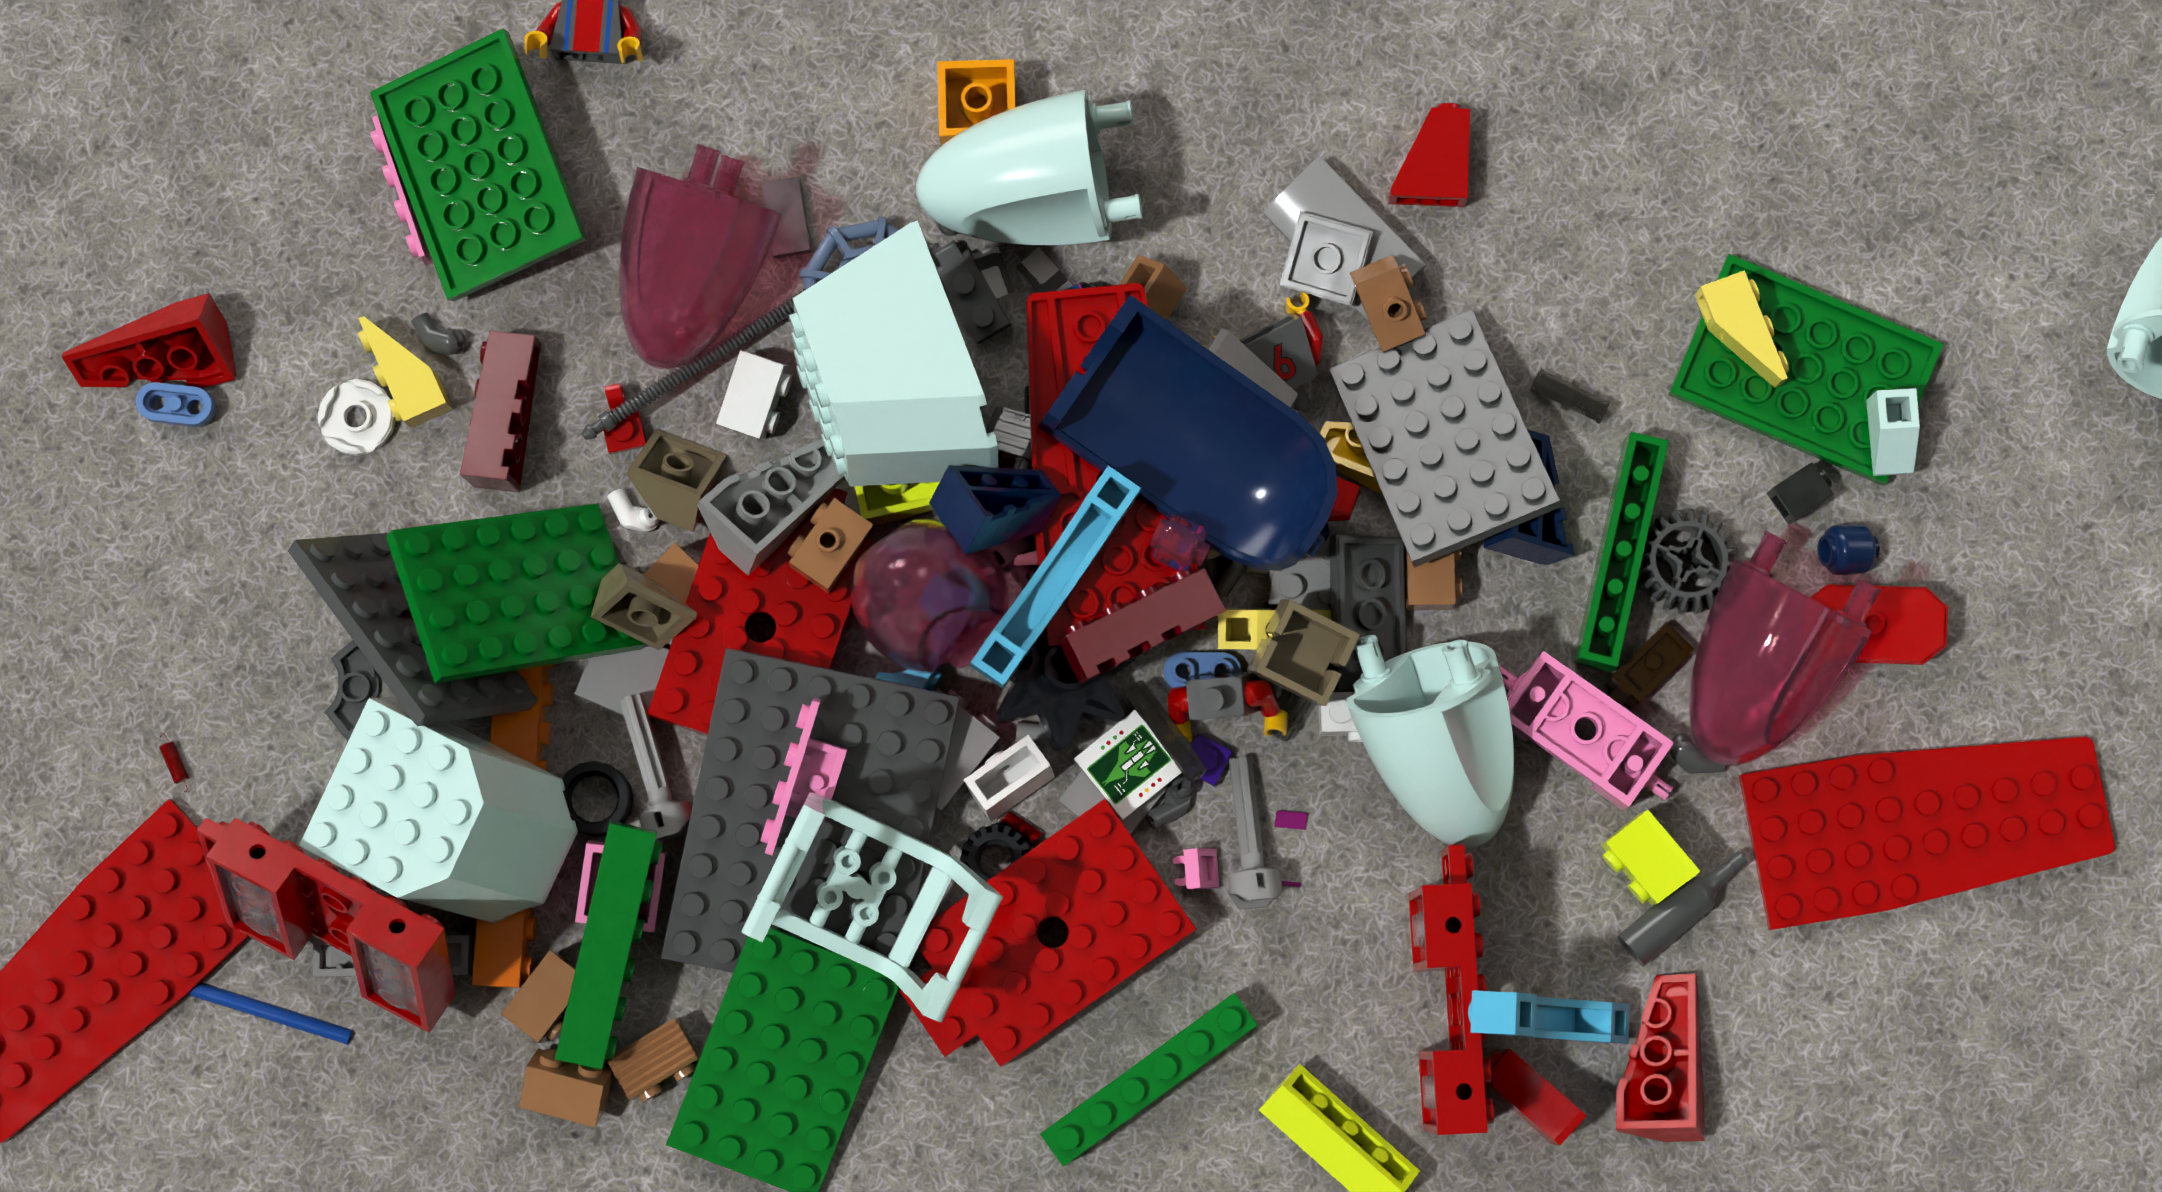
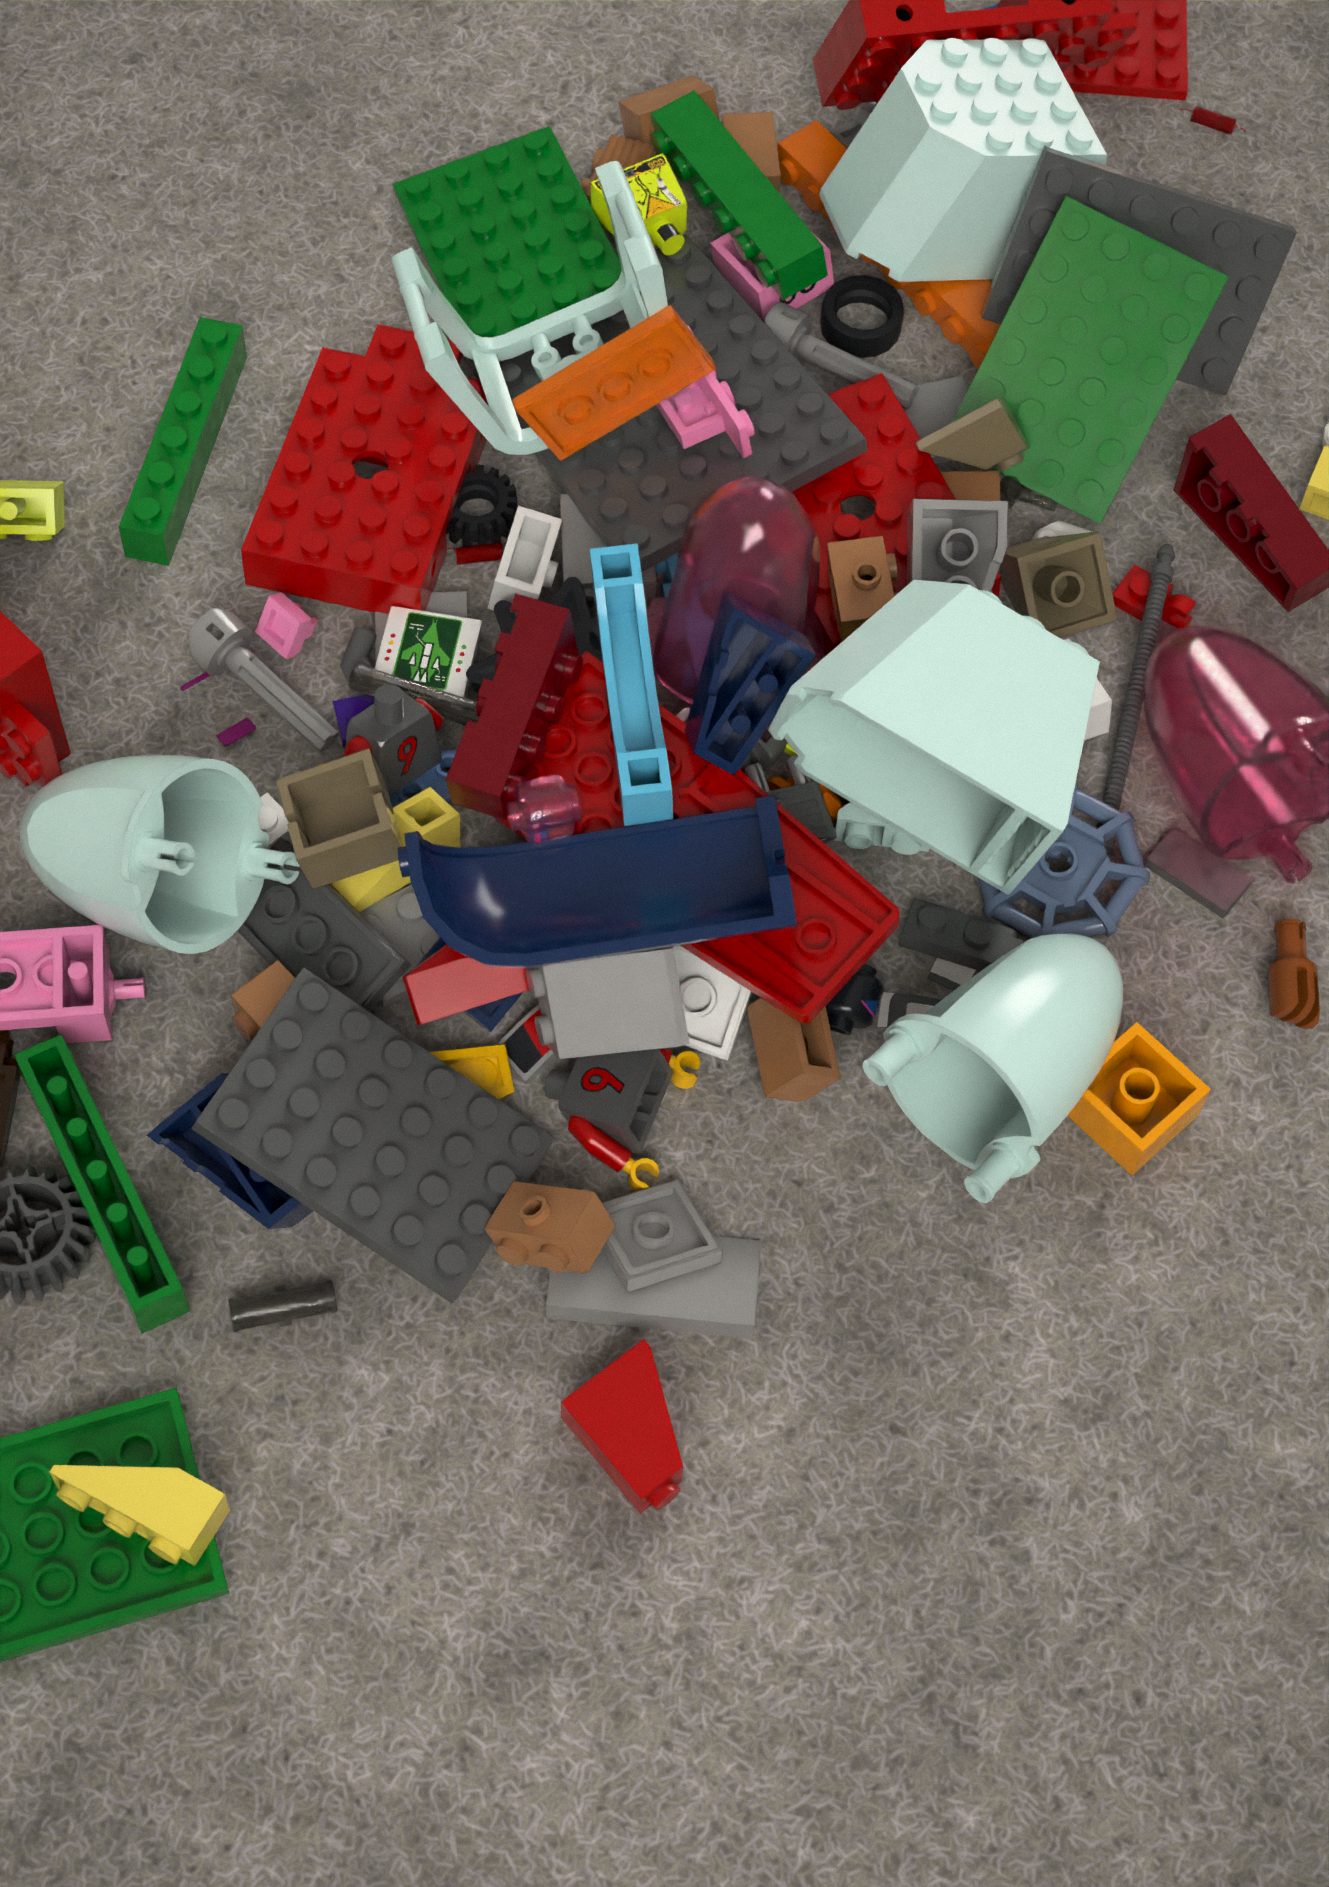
camera: 130 degrees right, 20 degrees down
none -> orange tile [512,304,716,461]
none -> neon yellow torso [591,153,687,256]
none -> dark orange arm [1268,919,1320,1029]

